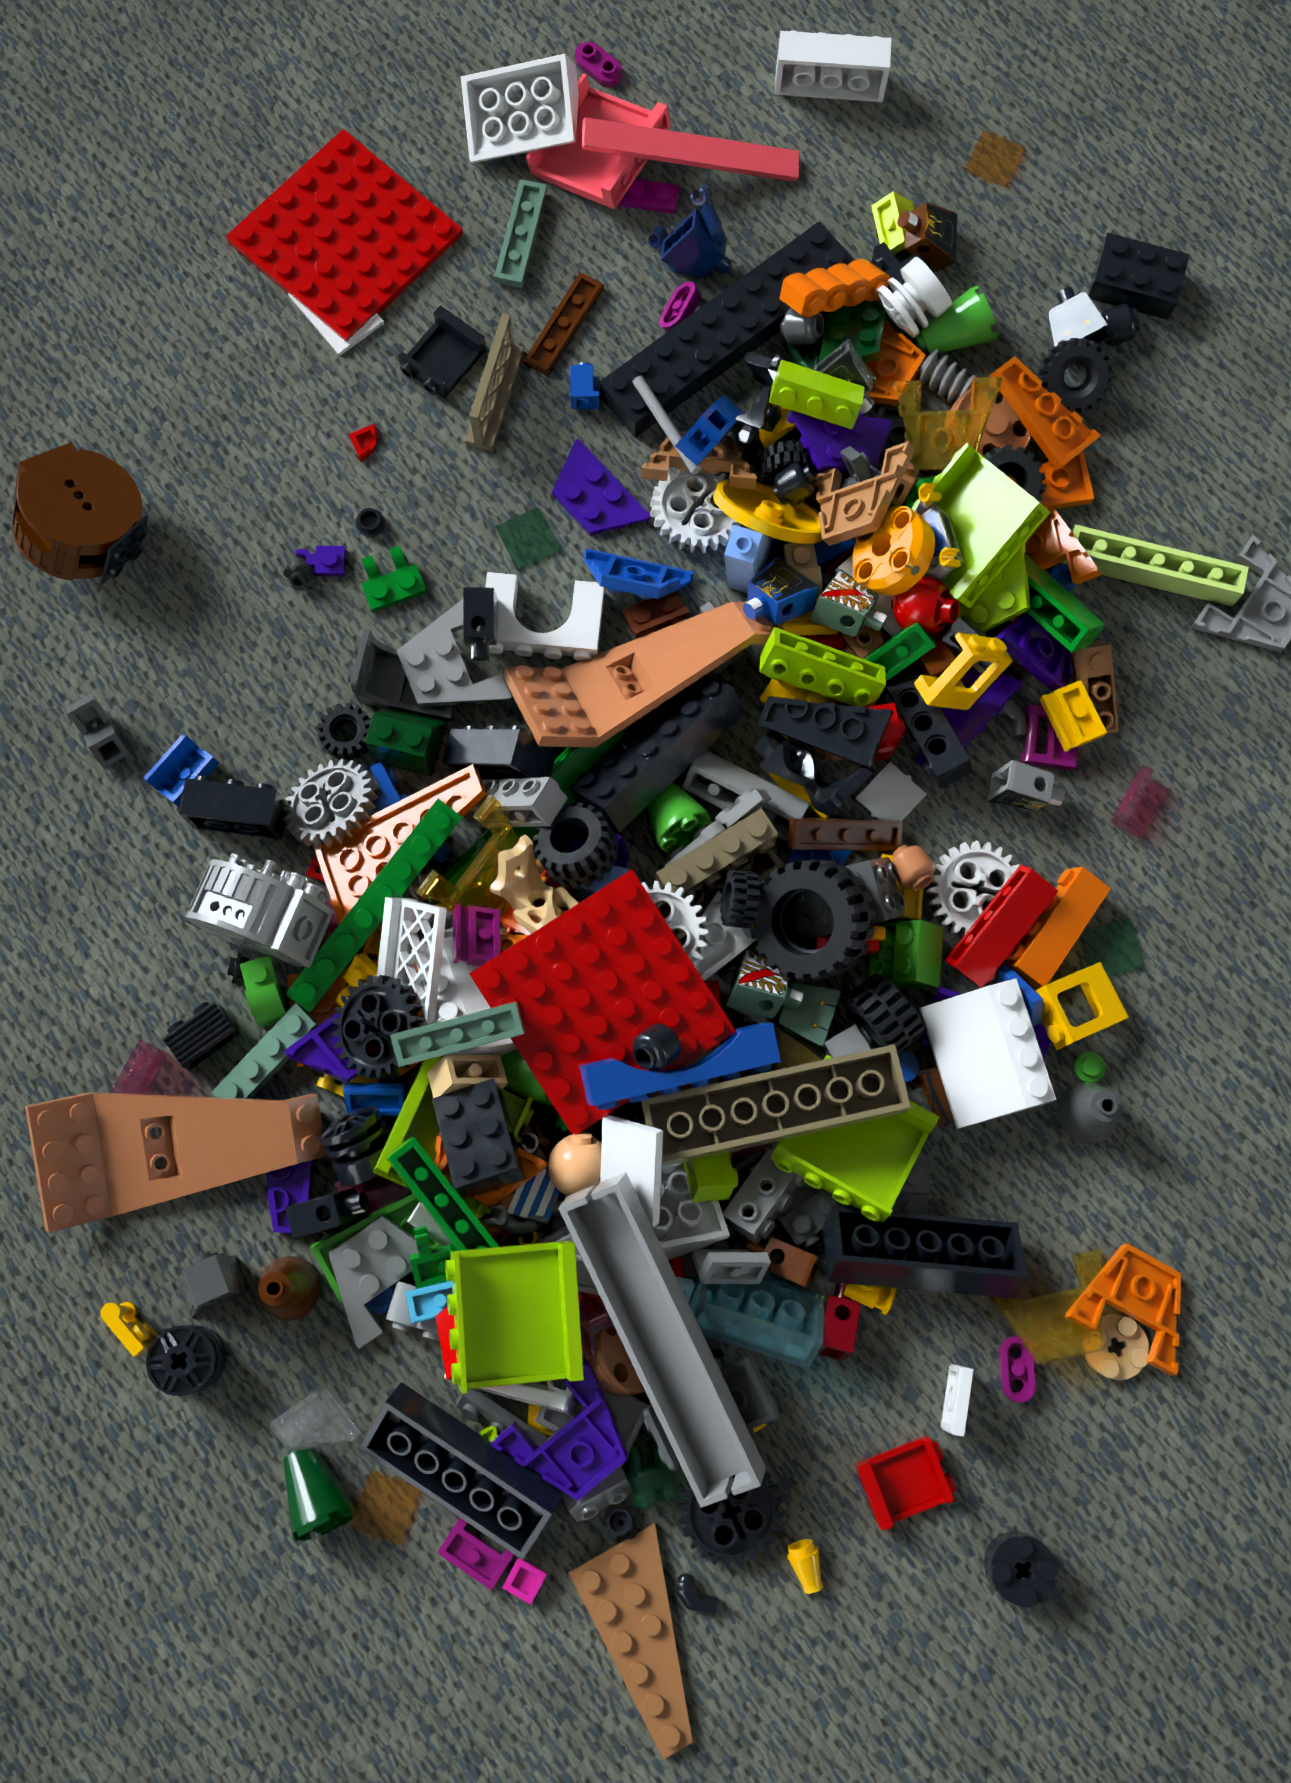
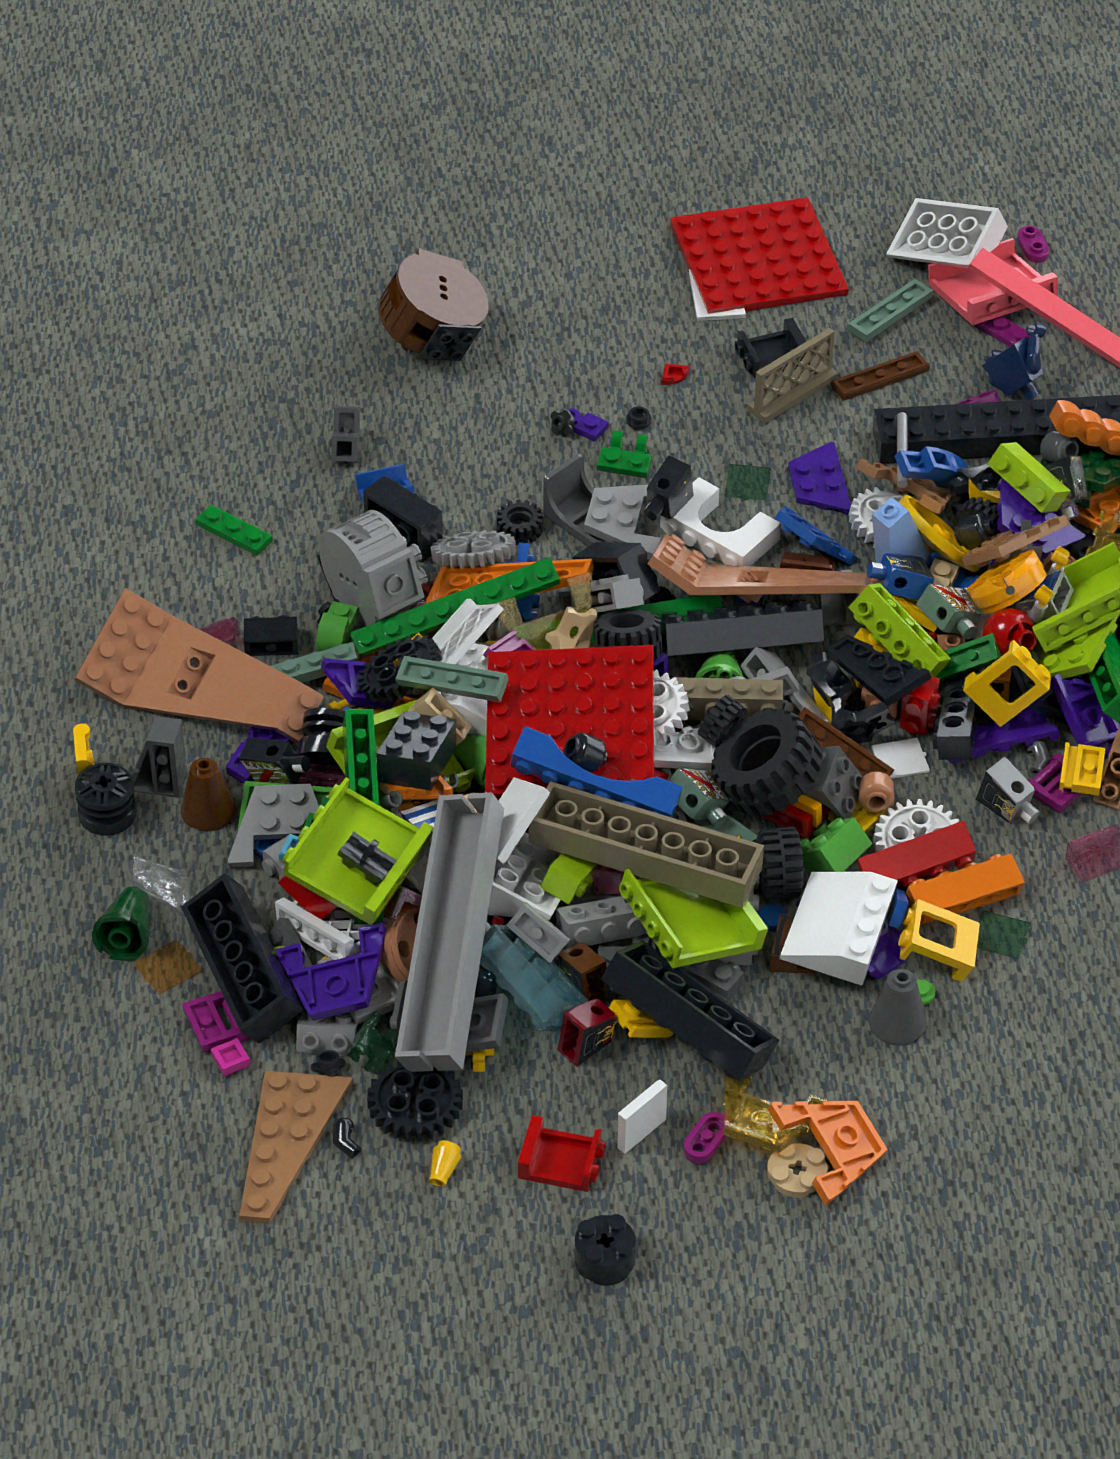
camera: 35 degrees right, 30 degrees down
dark green slope [365,707,448,777] -> none
blue brick [570,363,599,409] -> none
none -> green plate [195,505,273,556]
none -> black hips [337,832,397,885]

